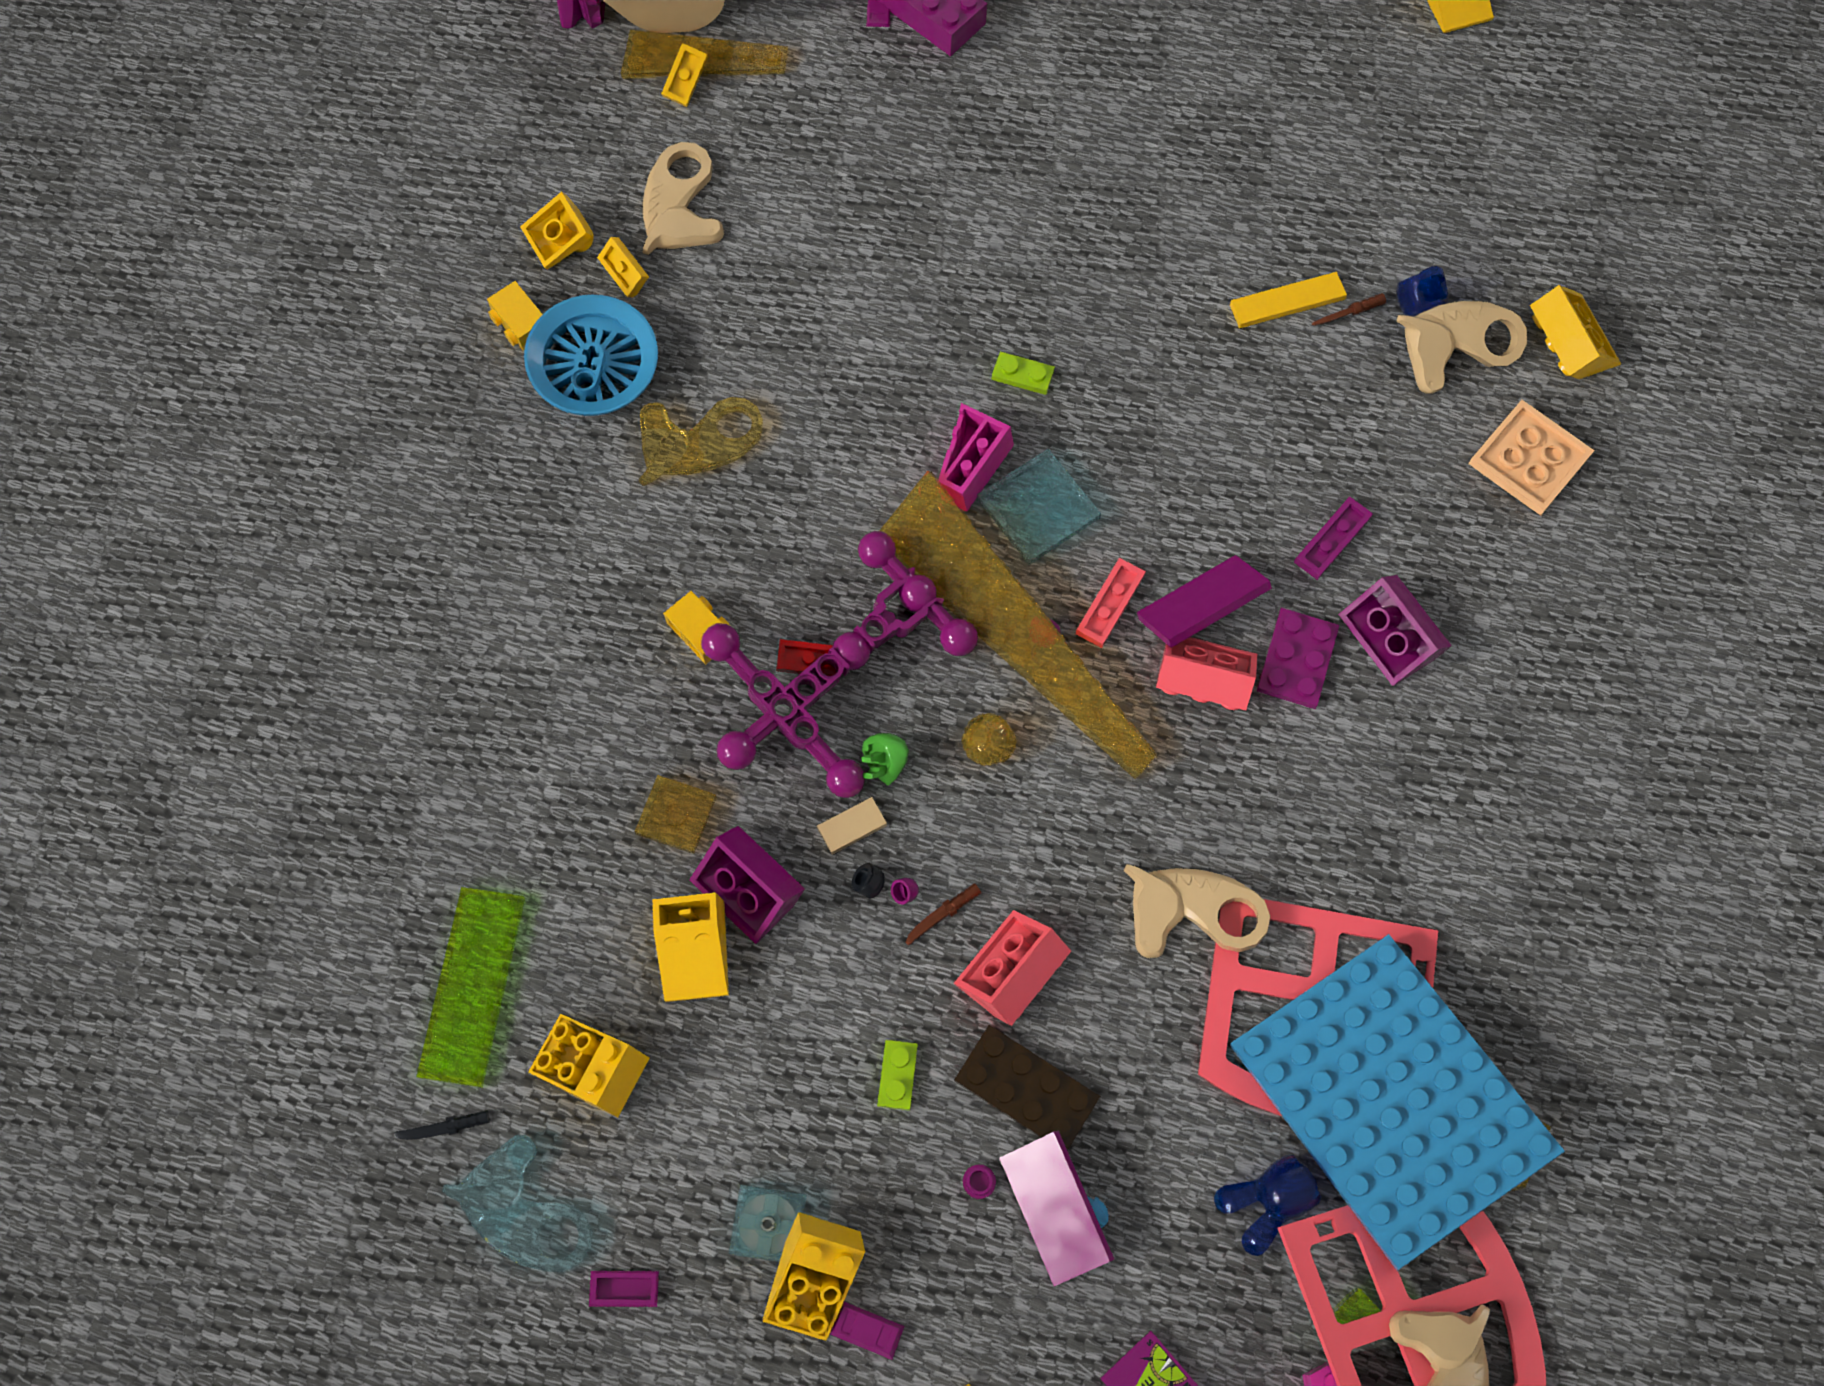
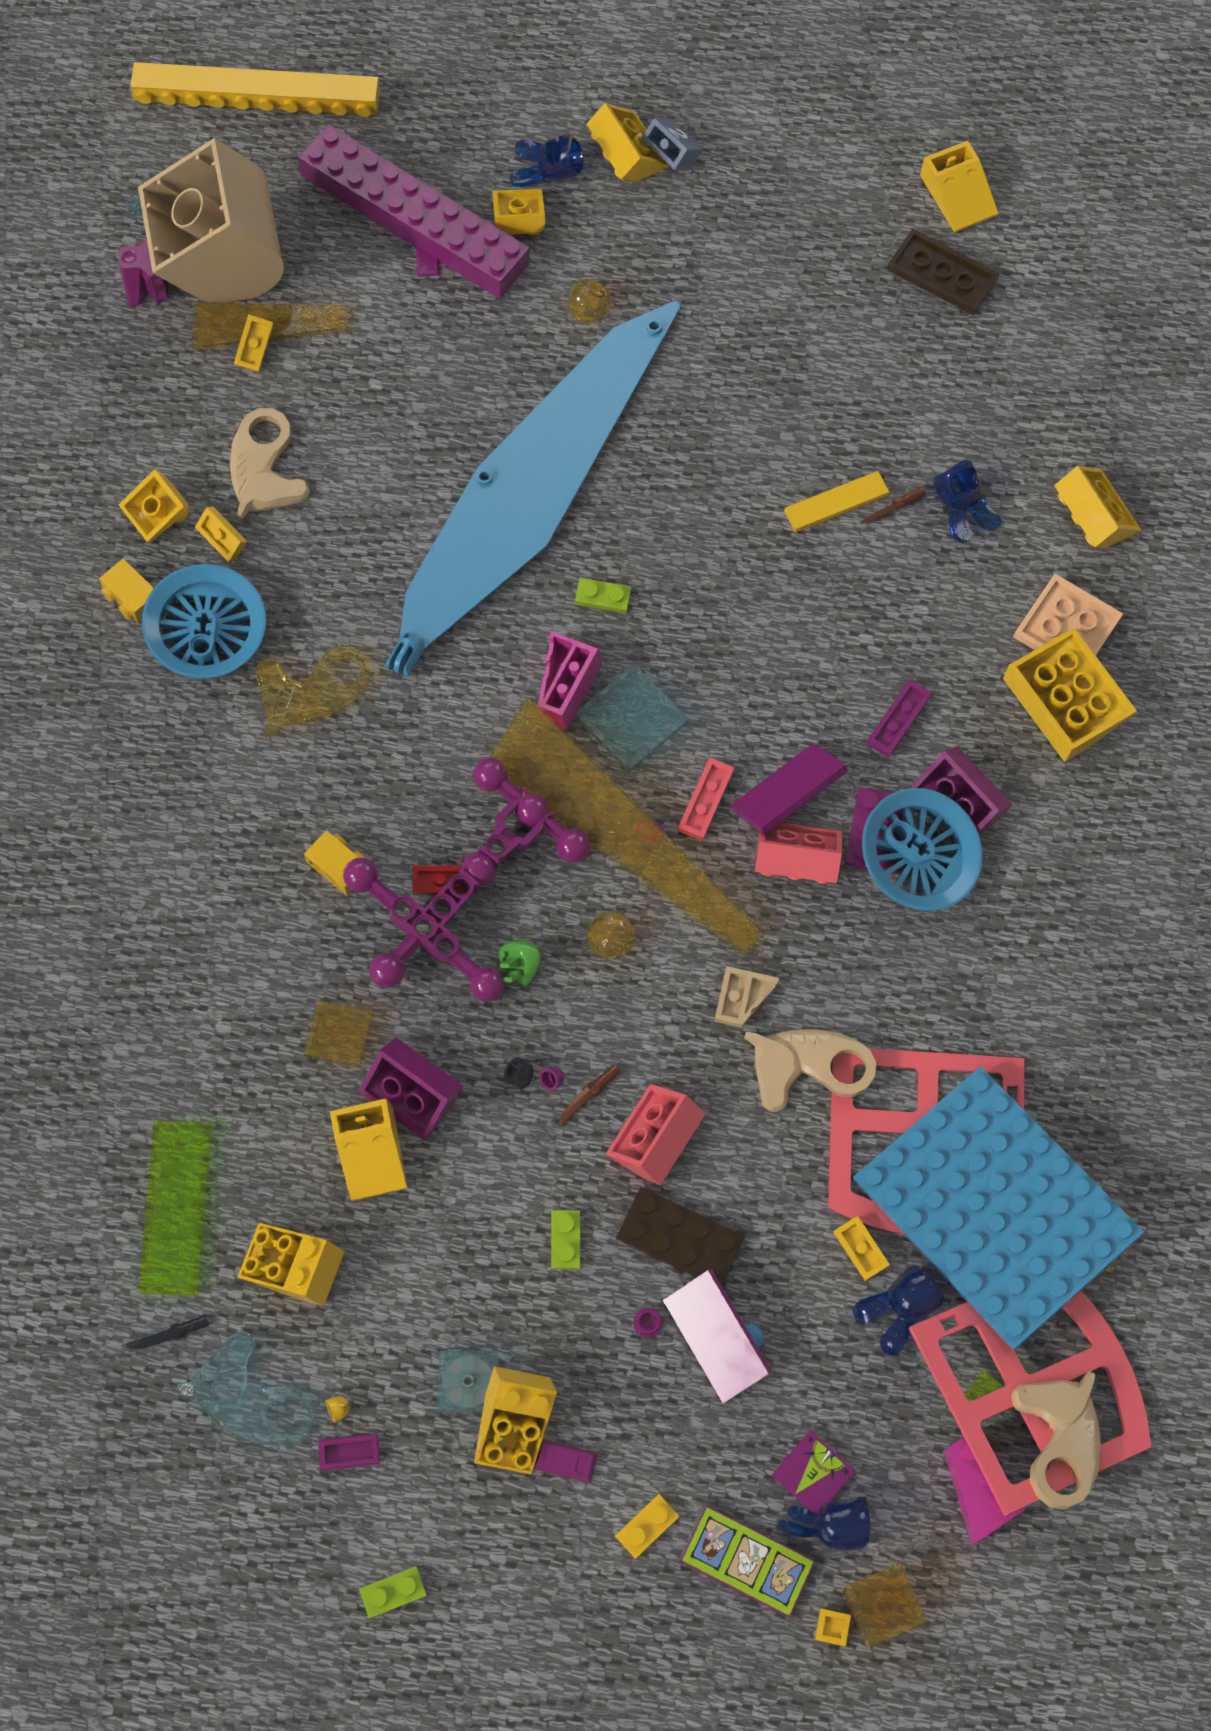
camera: 10 degrees left, 0 degrees up
tan tile [817,797,887,855] -> none
tan animal [1397,301,1527,394] -> none
none -> yellow hinge [325,1396,350,1423]
none -> dark azure wing [384,301,680,677]
none -> clear yellow hair [567,279,611,324]
none -> tan wing [714,966,779,1028]
none -> yellow plate [833,1216,890,1282]
none -> dark azure piece [862,788,982,911]
none -> dark brown plate [887,228,1000,316]
none -> yellow slope [1003,628,1137,762]

